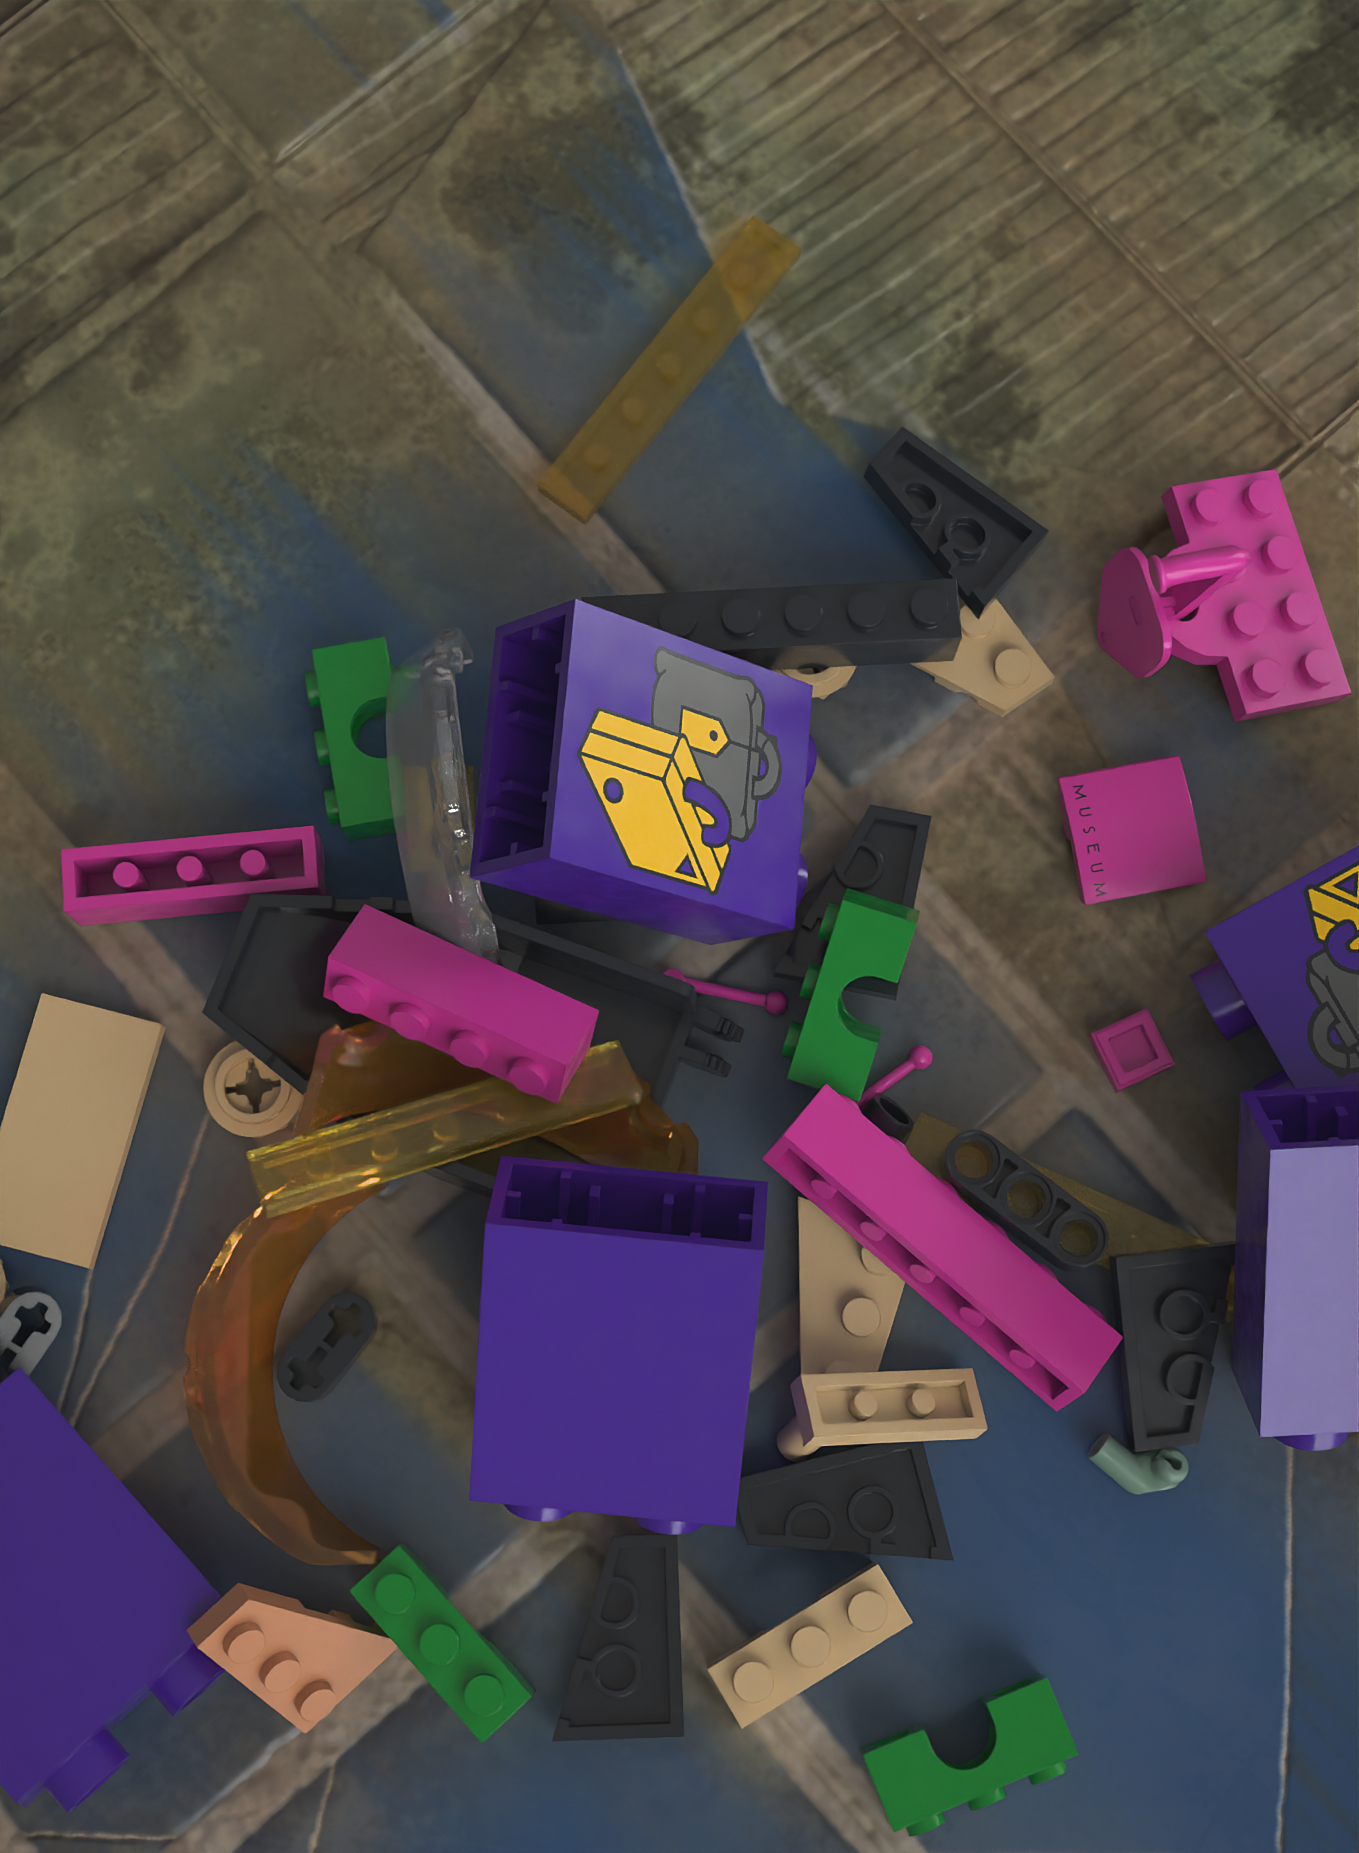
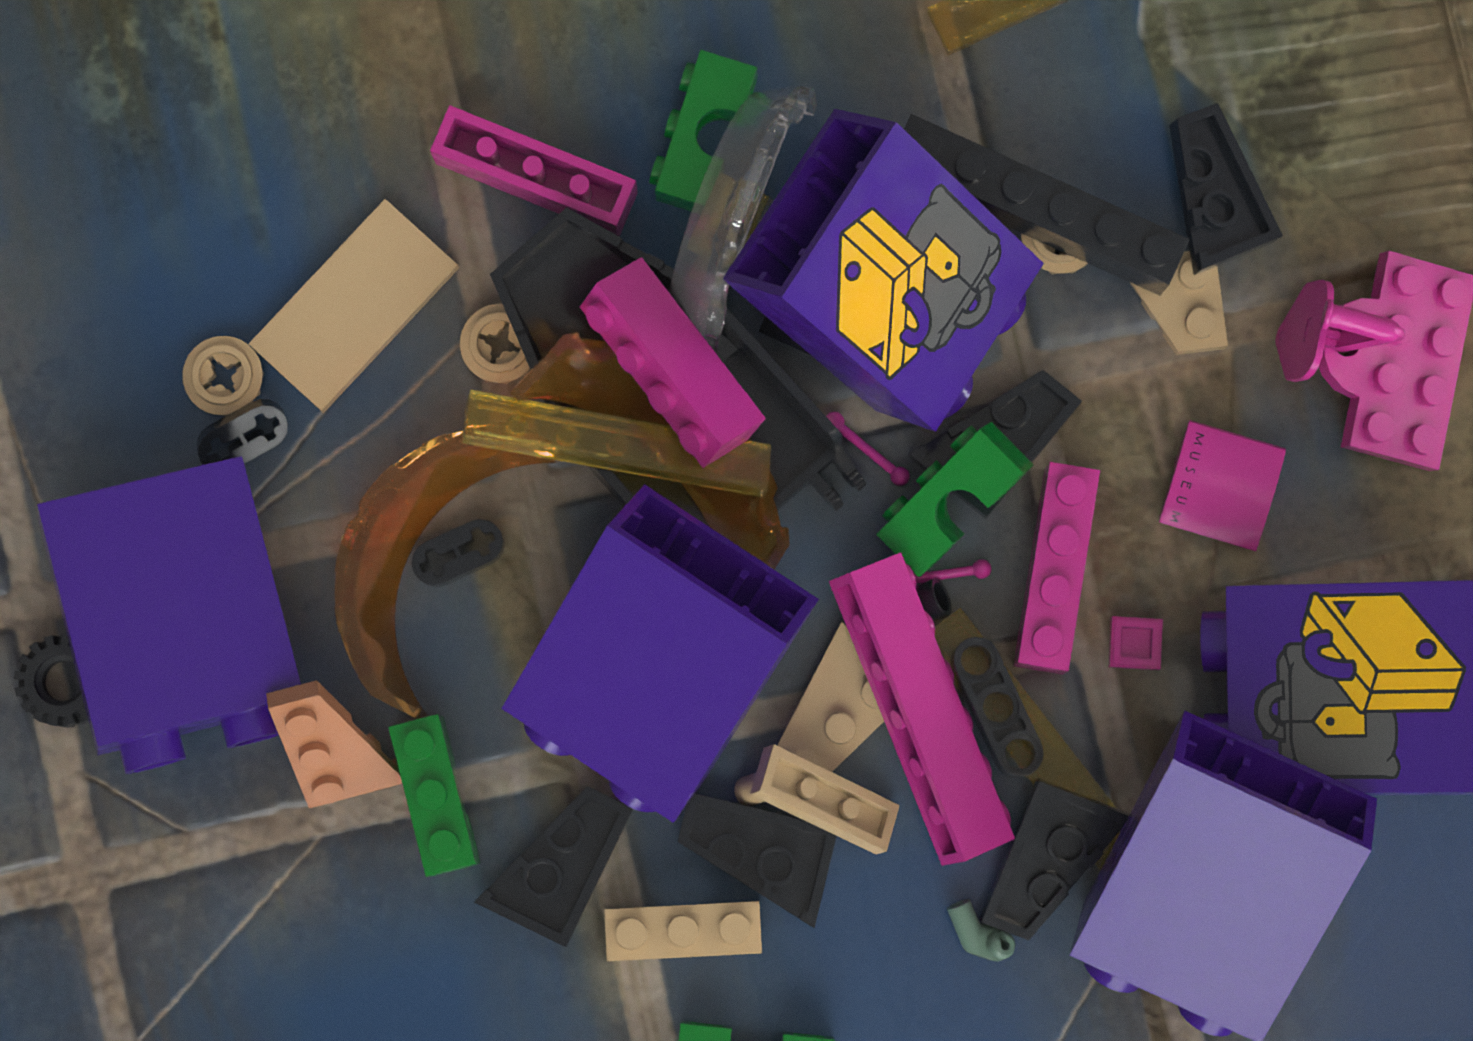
camera: 30 degrees right, 5 degrees up
none -> dark pink brick [1013,462,1100,675]

